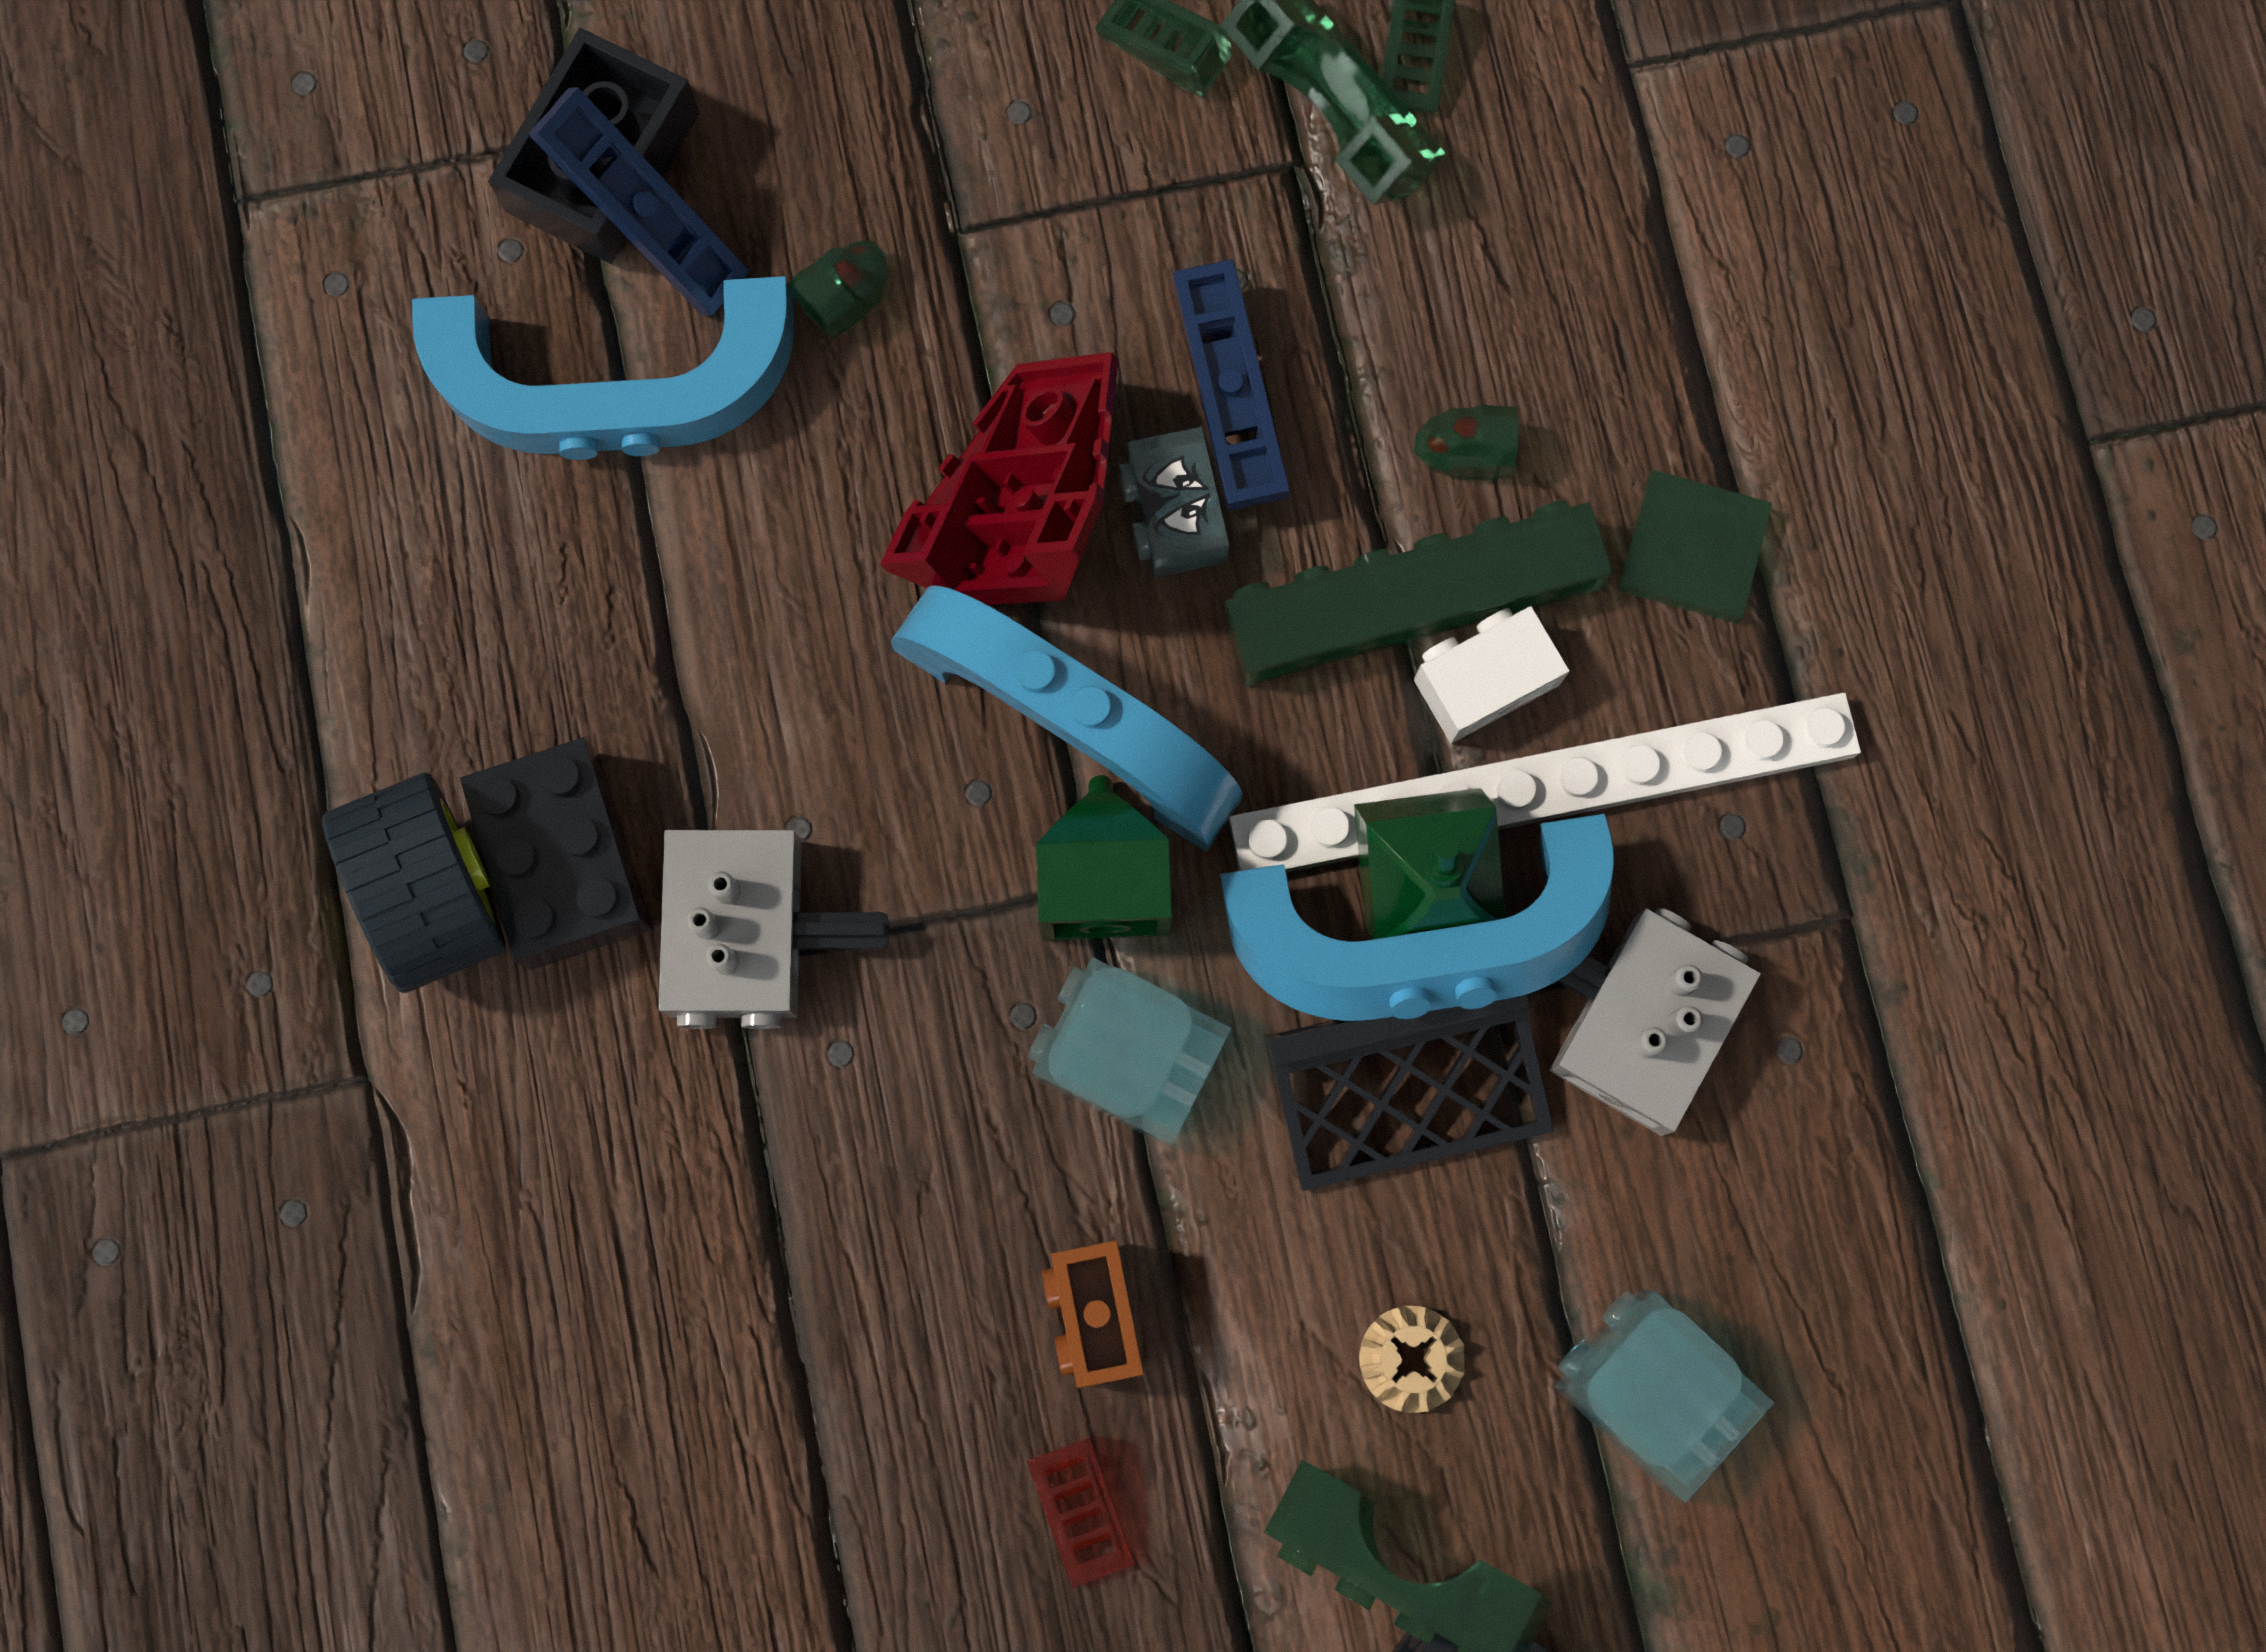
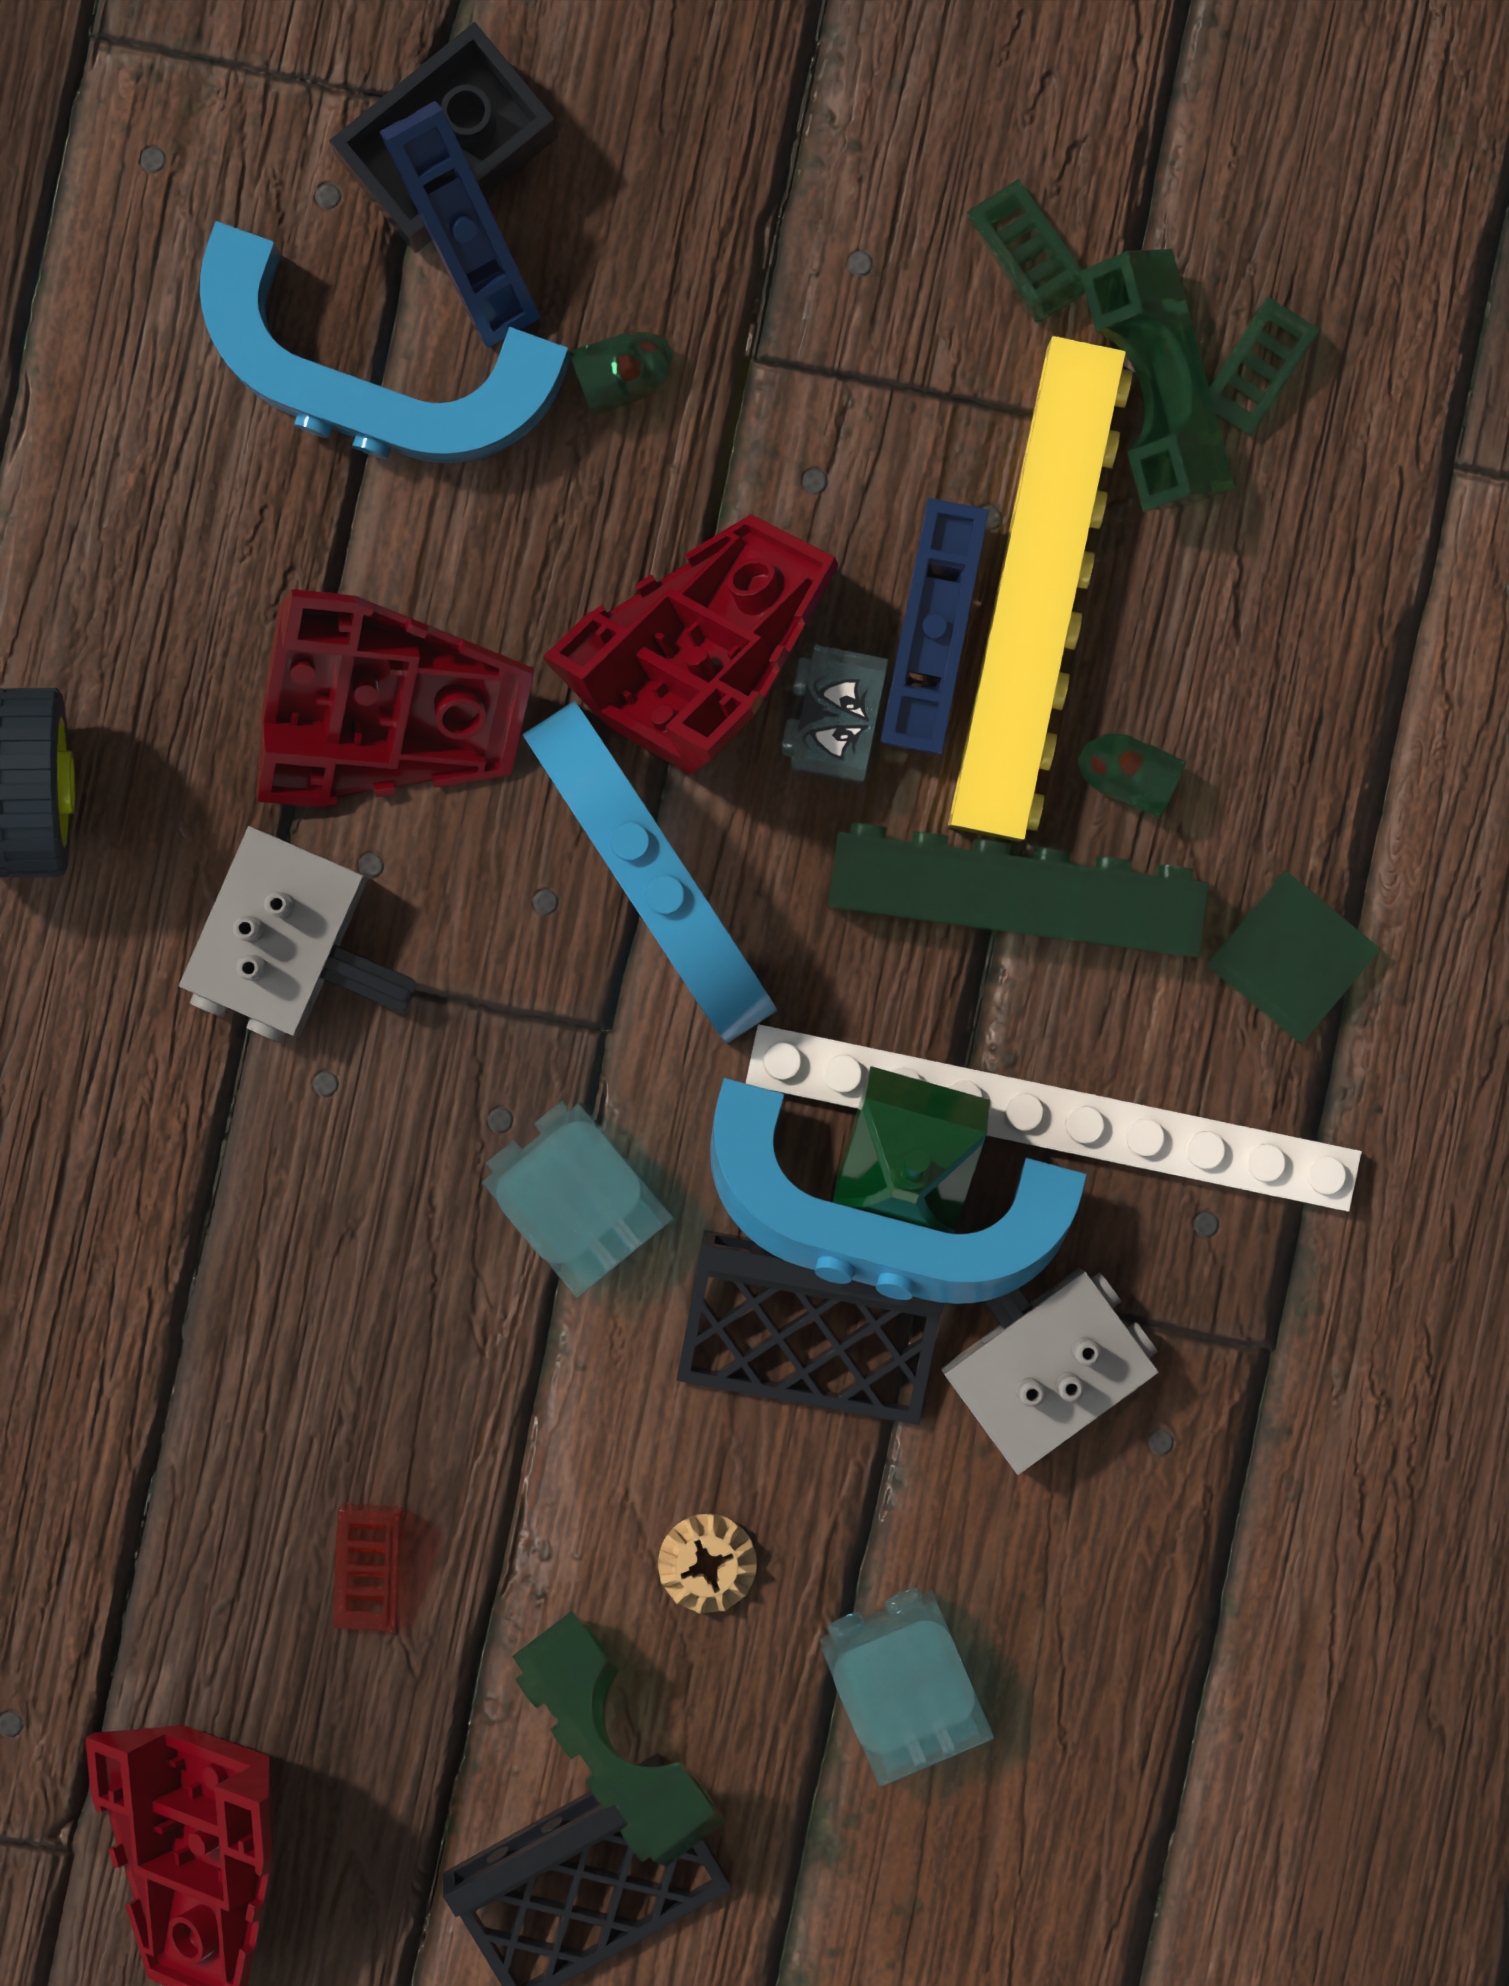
camera: 25 degrees right, 10 degrees up
black brick [459,737,653,970] -> none
dark green piece [1036,775,1172,941] -> none
dark orange brick [1042,1240,1143,1388] -> none
white brick [1414,606,1569,744] -> none
none -> dark red wedge [256,589,534,807]
none -> light yellow brick [948,336,1132,842]

